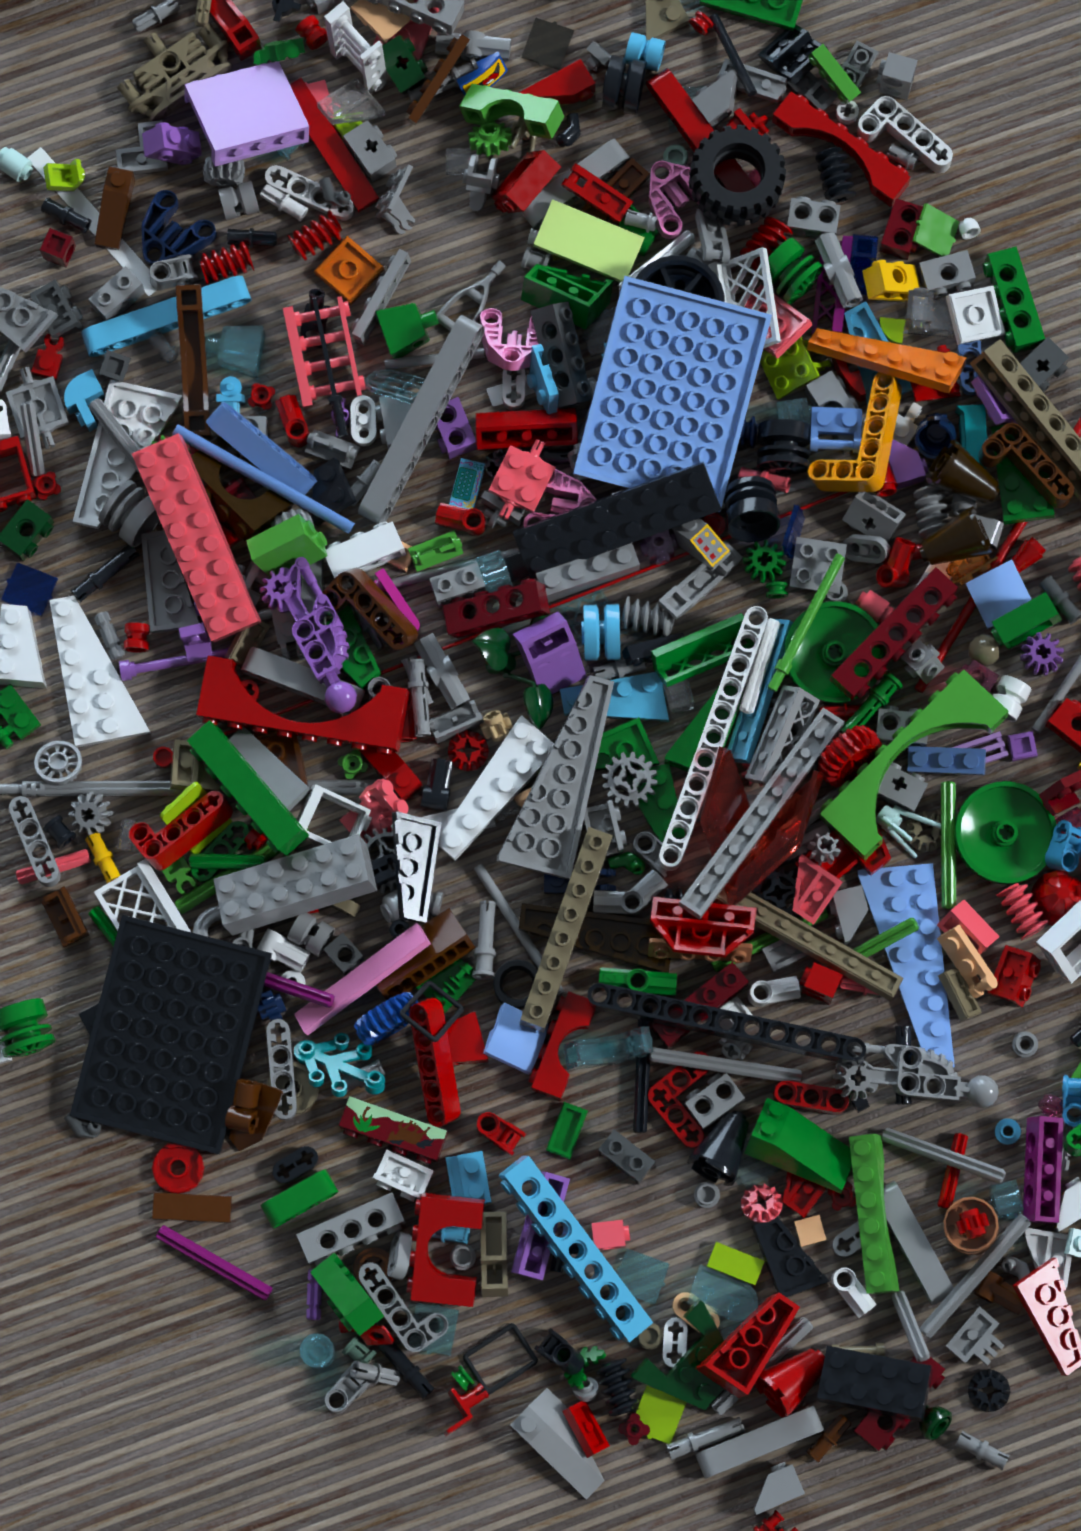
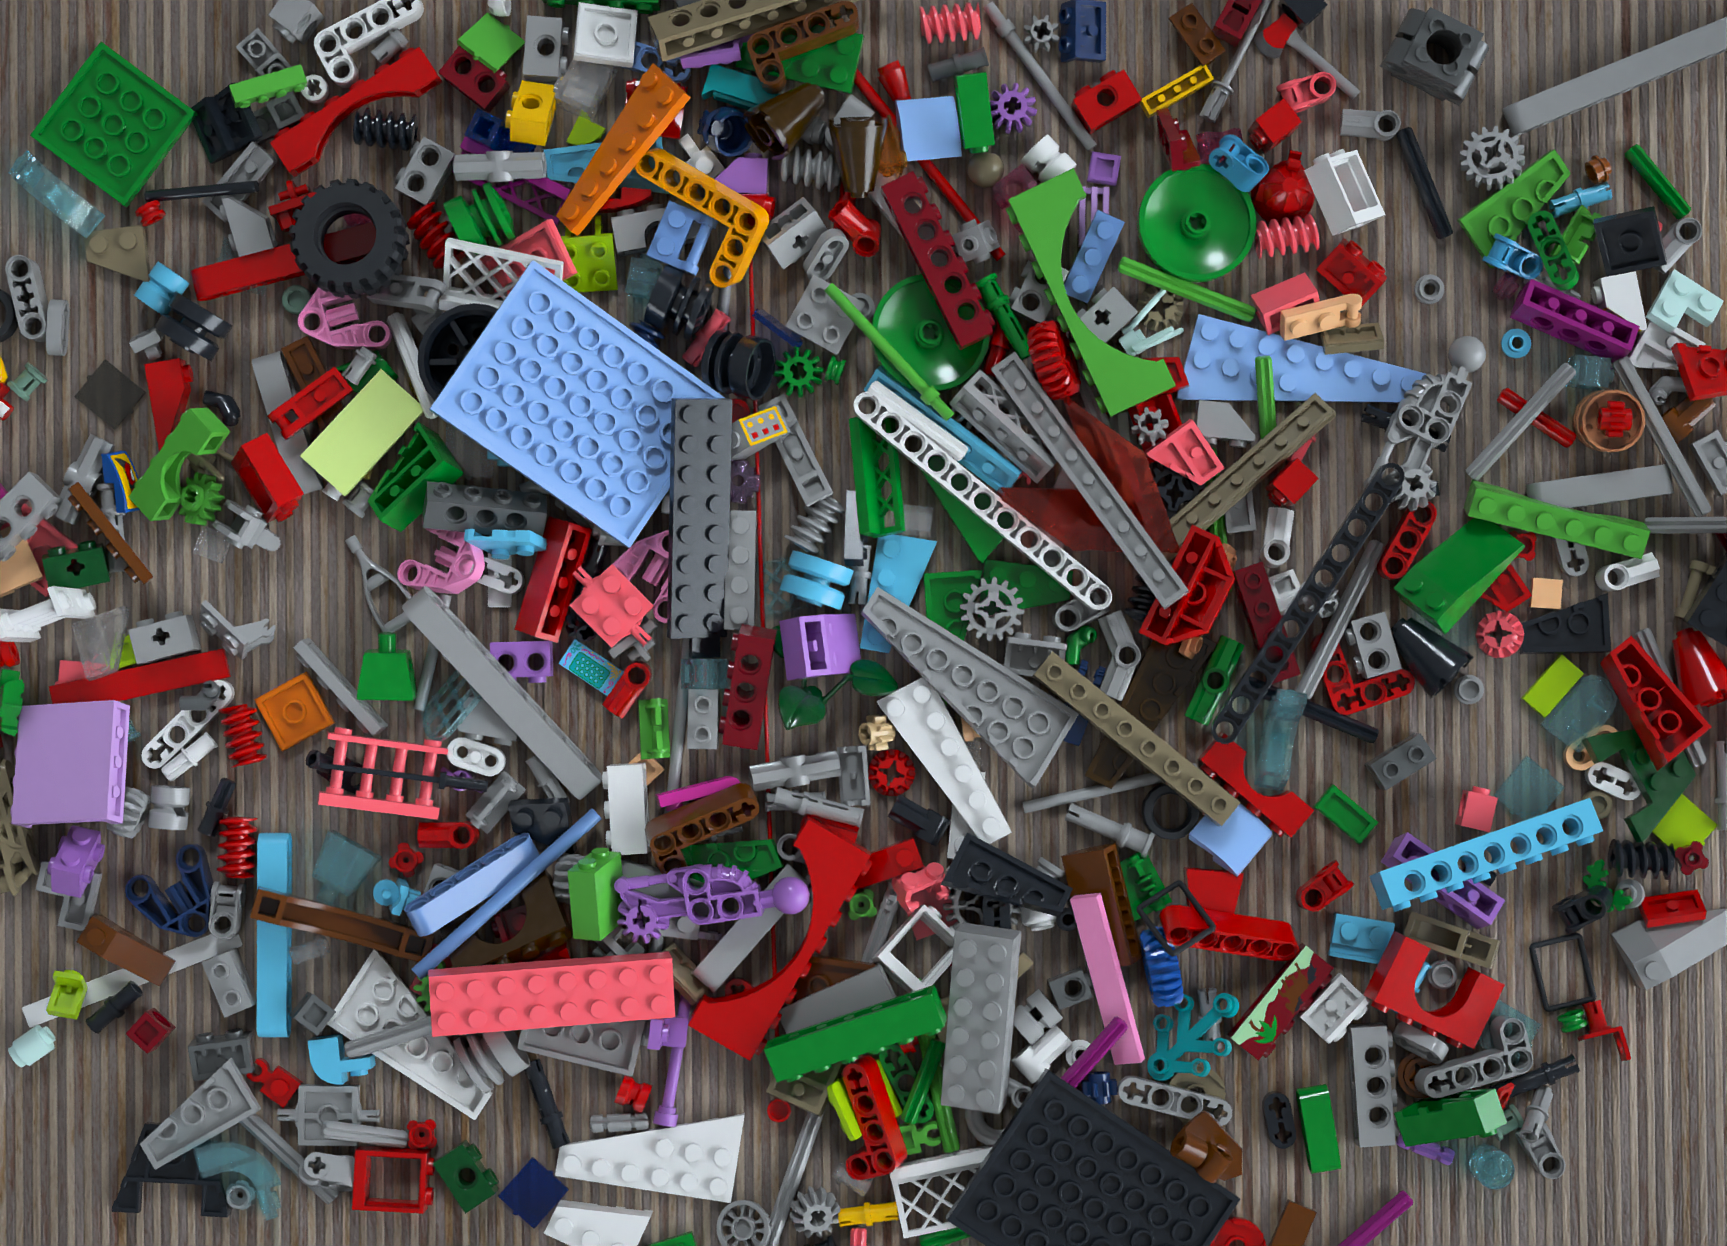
camera: 70 degrees left, 10 degrees up
coral brick [855,590,894,624] -> none

